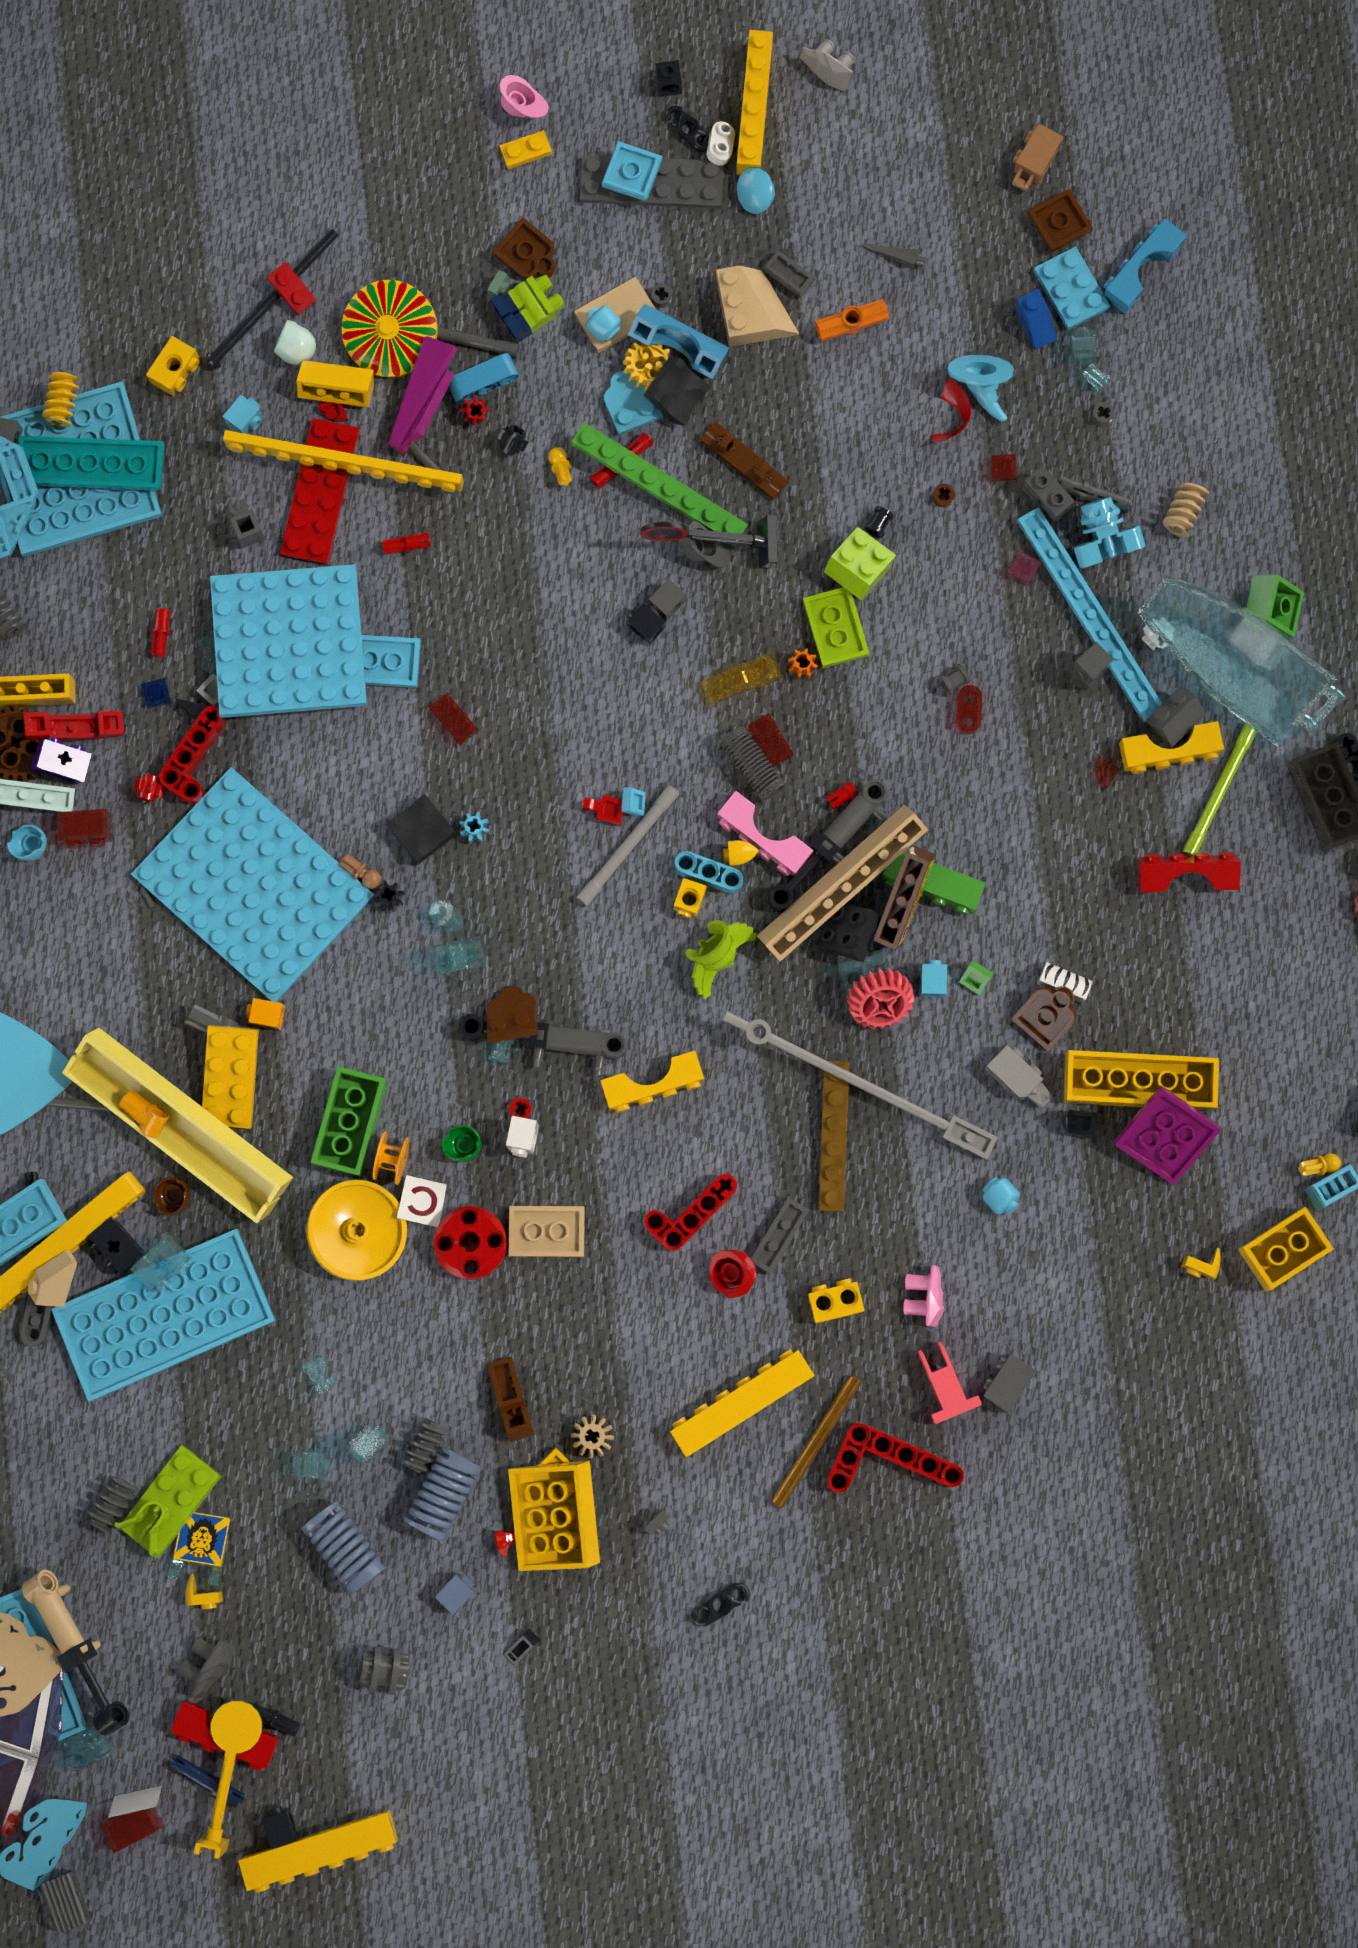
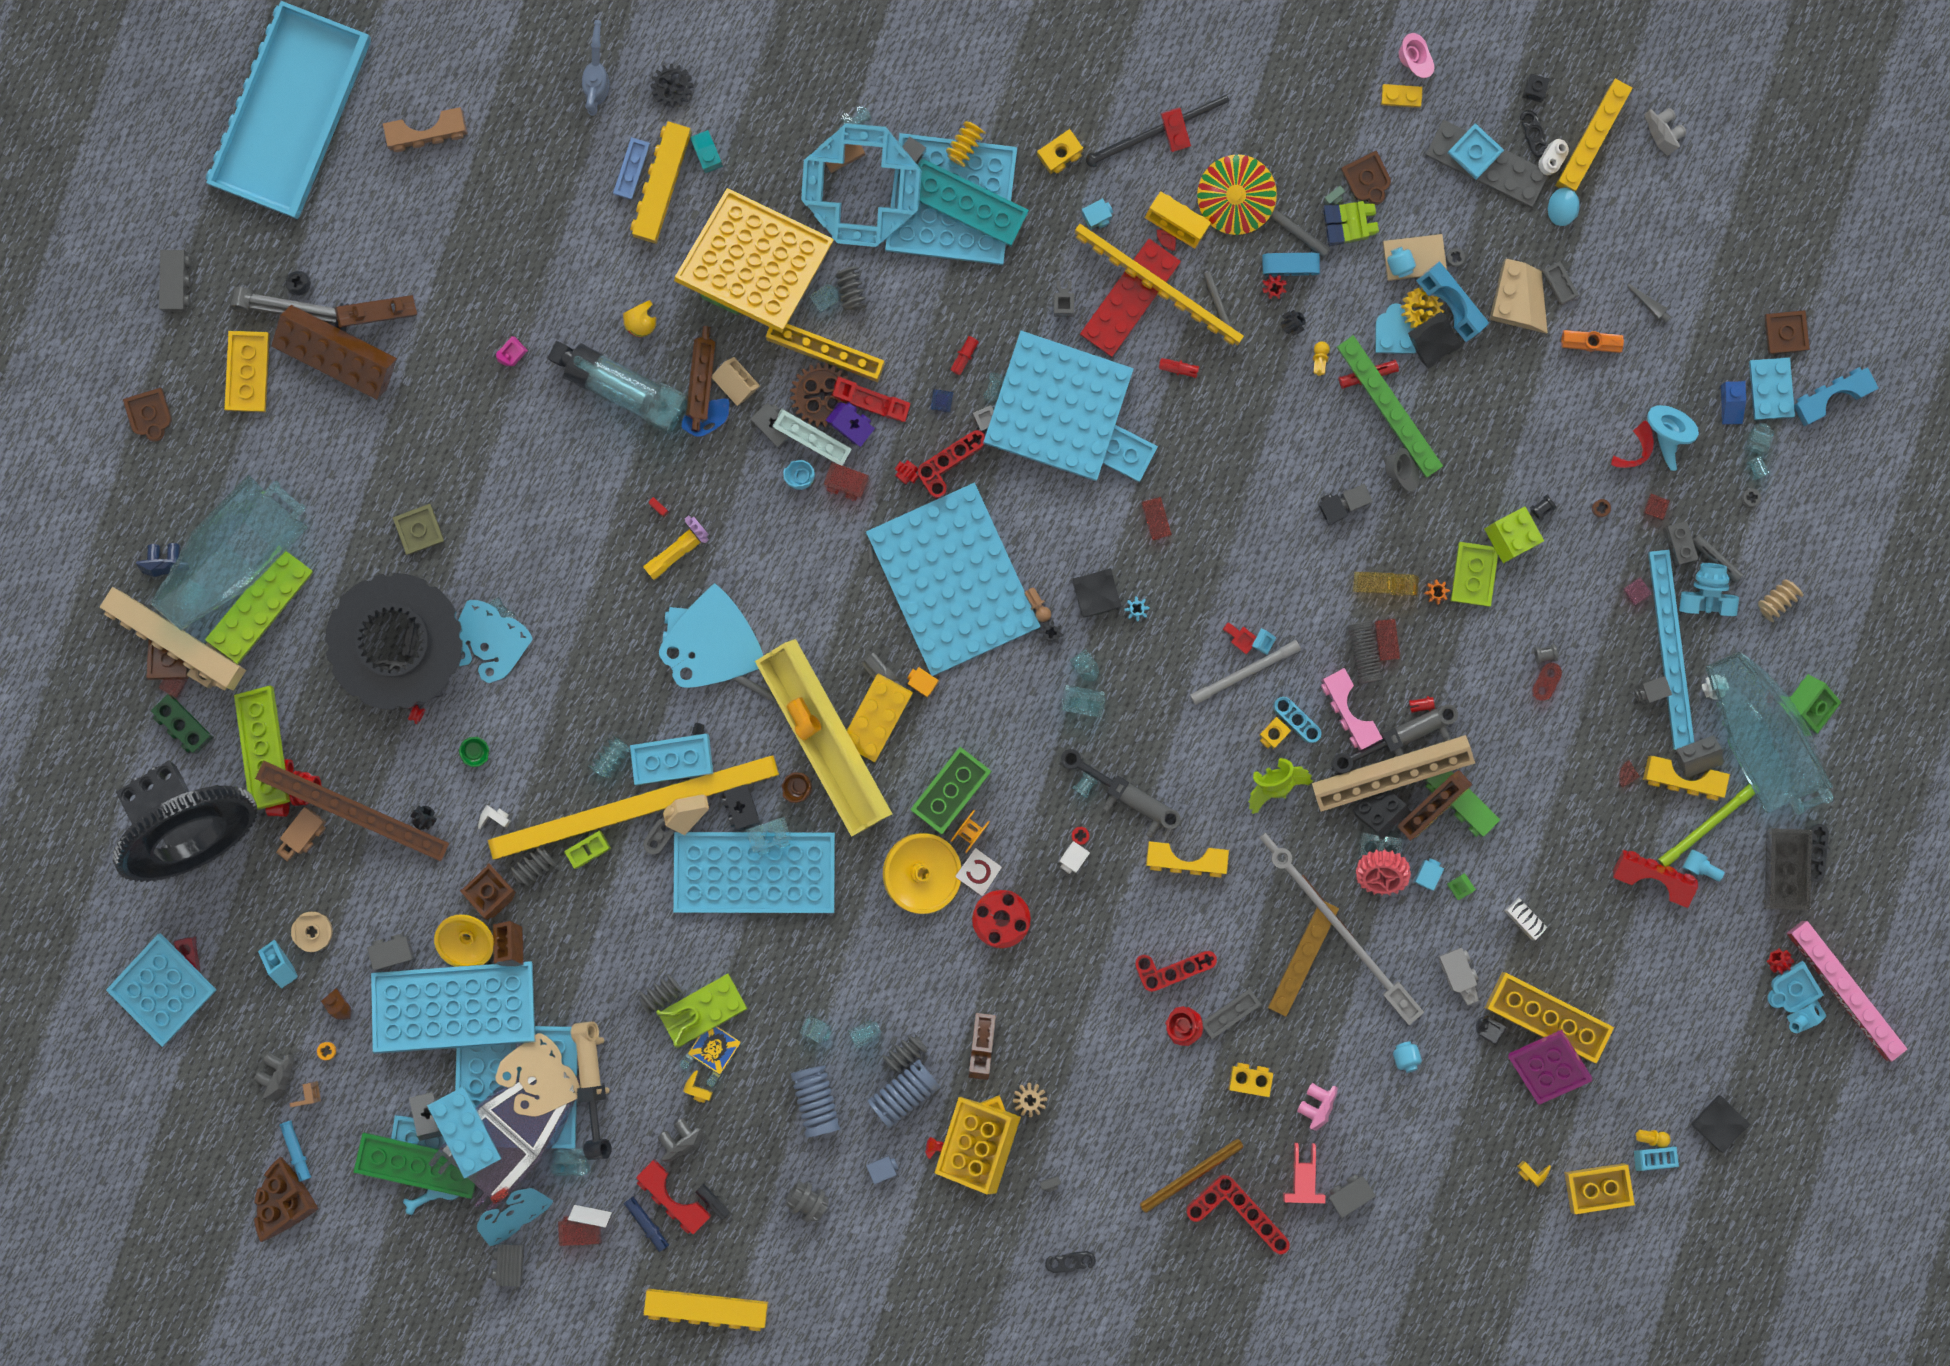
camera: 20 degrees right, 5 degrees up
black piece [175,699,208,719] -> none
yellow piece [194,1701,262,1859] -> none
black brick [262,1806,299,1850] -> none
light aqua helmet [274,320,316,365] -> none
clear light blue piece [301,1356,337,1395] -> none
magenta wedge [388,336,458,455] -> none
green hair [441,1125,482,1163] -> none
reddish brown plate [487,986,538,1043] -> none
black piece [503,1628,540,1666] -> none
tan plate [509,1206,585,1257] -> none
black piece [640,515,777,569] -> none
yellow brick [670,1349,815,1457] -> none
reddish brown hinge [700,421,789,500] -> none
yellow plate [723,840,758,869] -> none
reddish brown plate [1011,986,1077,1052] -> none
medium nougat brick [1012,124,1063,192] -> none
none -> medium azure pin [1682,850,1725,882]

